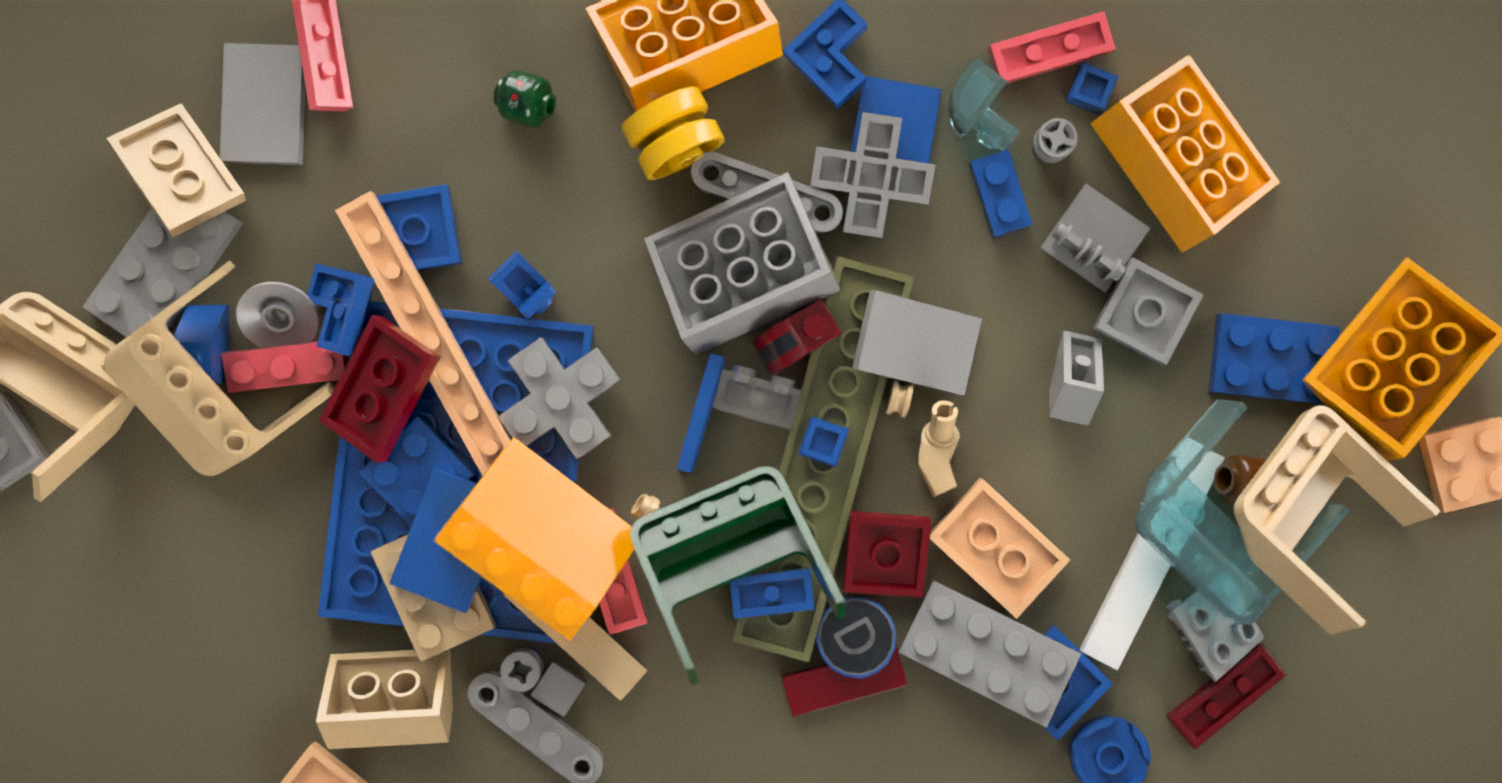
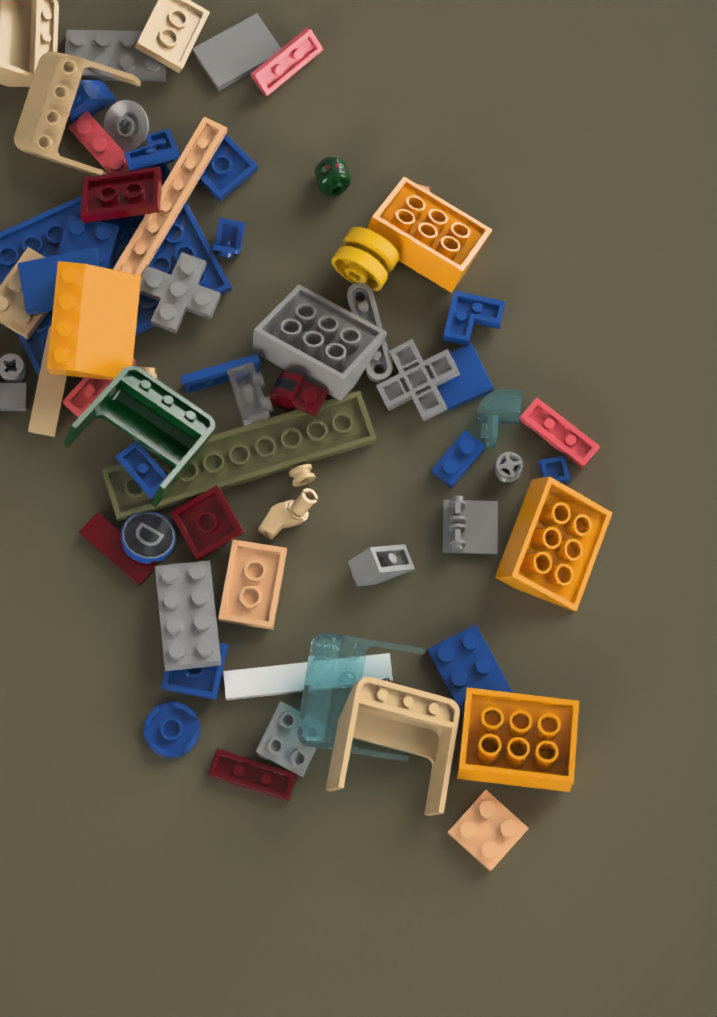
camera: 55 degrees right, 15 degrees down
blue tile [798,416,849,467] -> none
light grey tile [852,290,982,396] -> none
light grey plate [1092,258,1203,366] -> none

